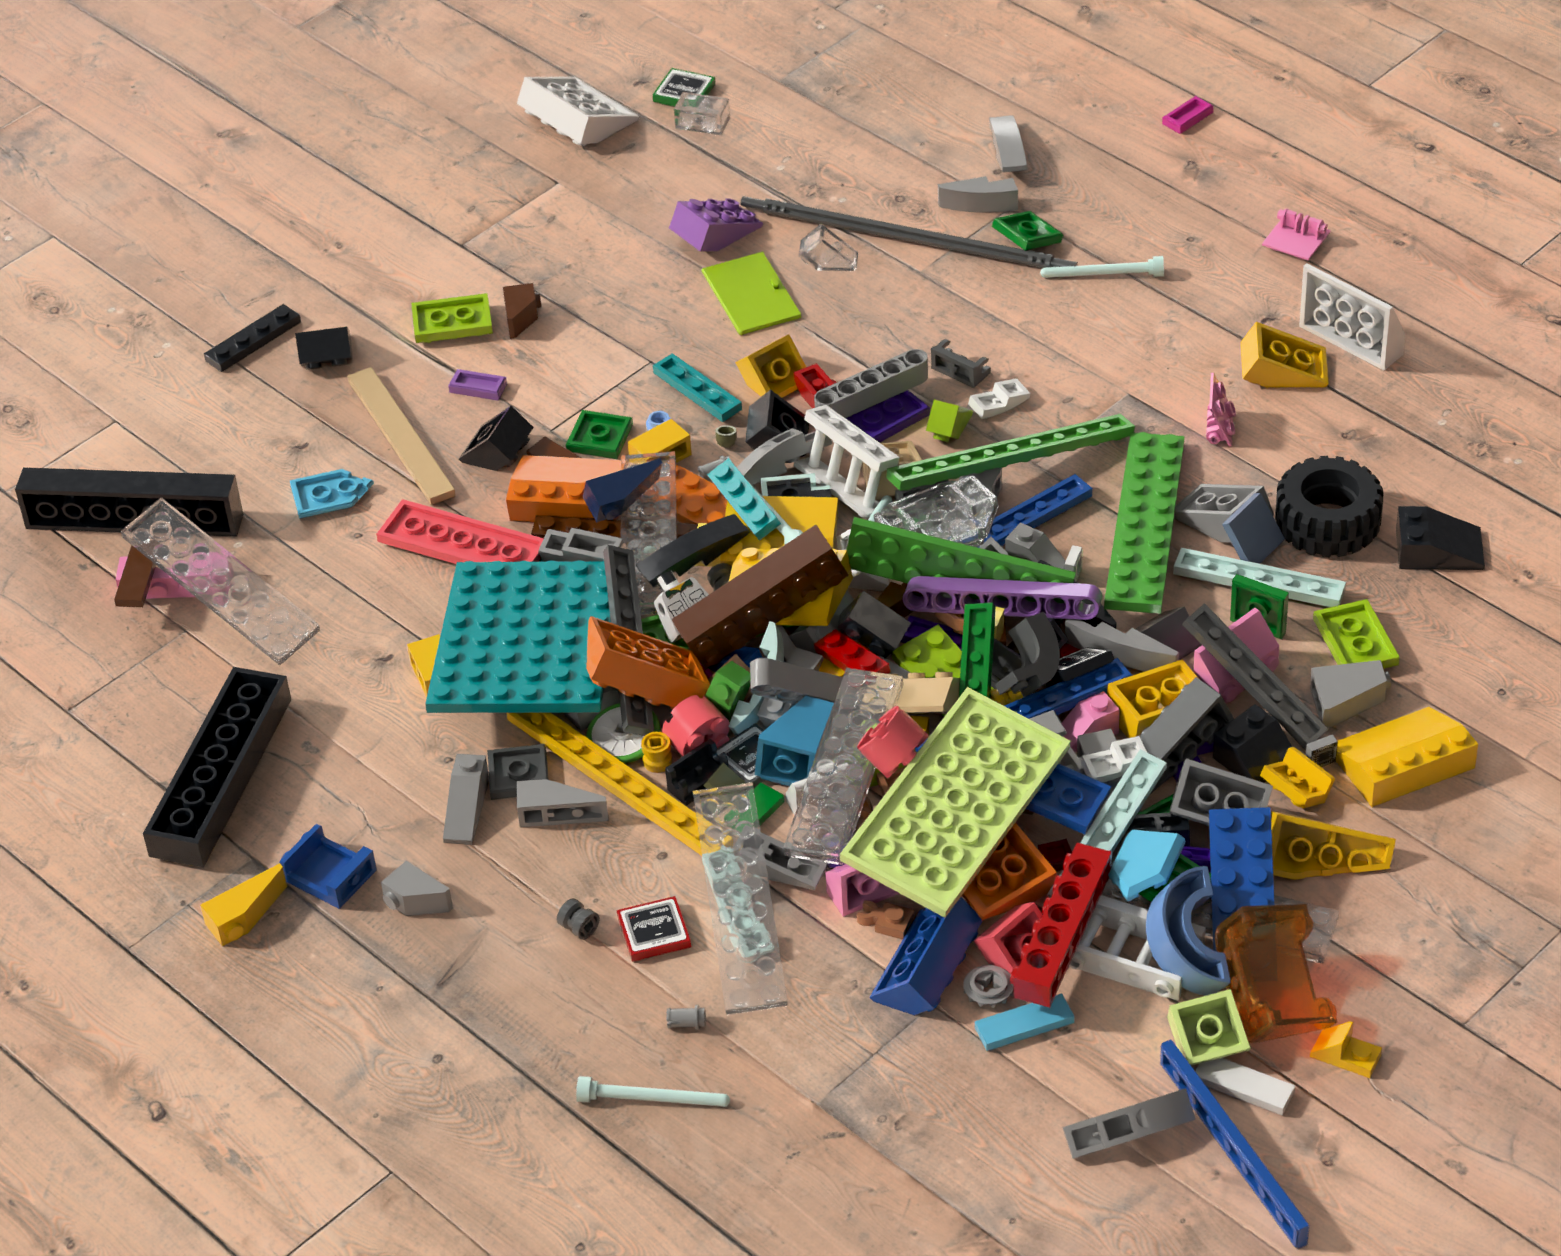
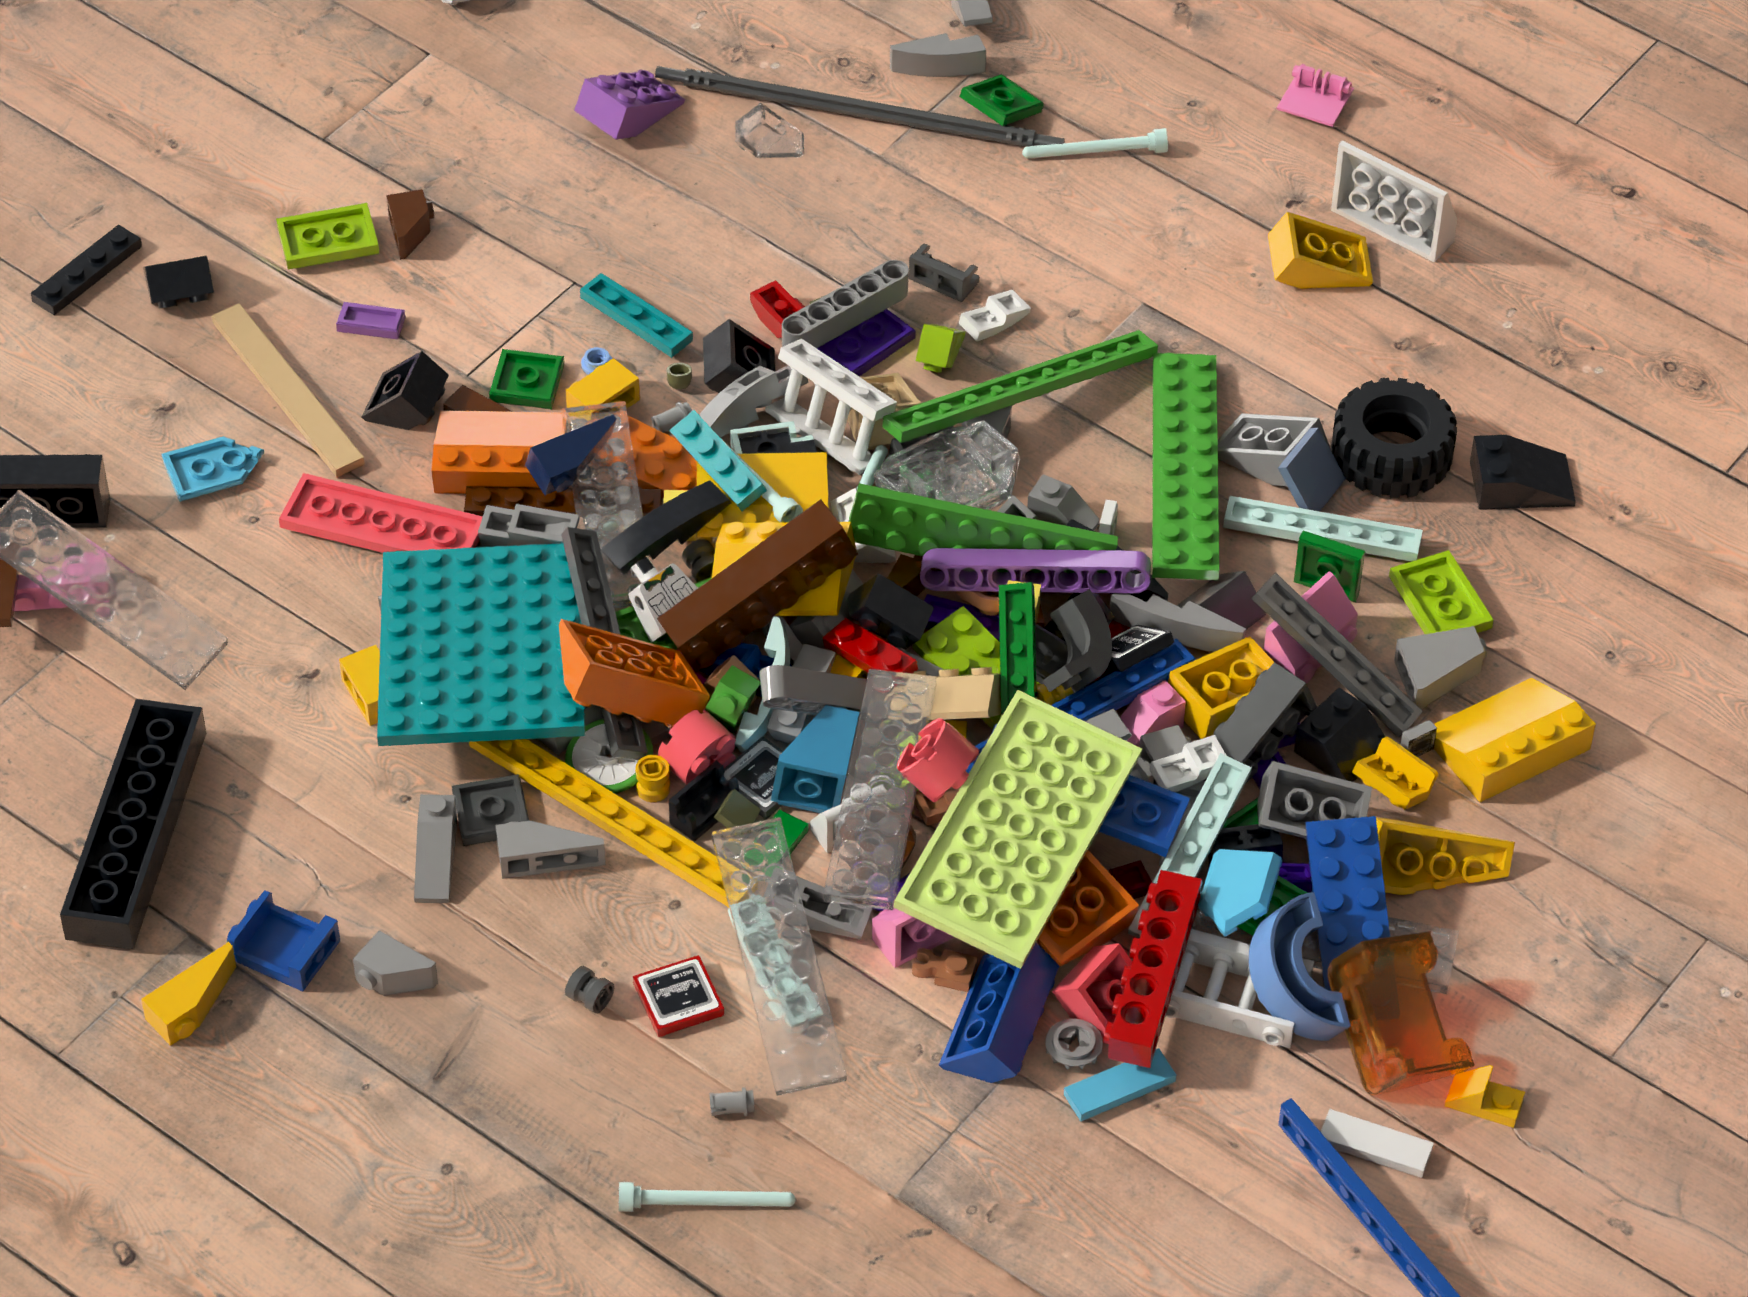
camera: 10 degrees left, 5 degrees up
lime container [701,251,801,335] -> none
yellow slope [735,334,806,398] -> none
blue plate [953,474,1093,548] -> none
light grey slope [1062,1088,1196,1159] -> none
yellowish green slope [1167,989,1250,1066] -> none
bright pink hinge [1206,372,1236,447] -> none

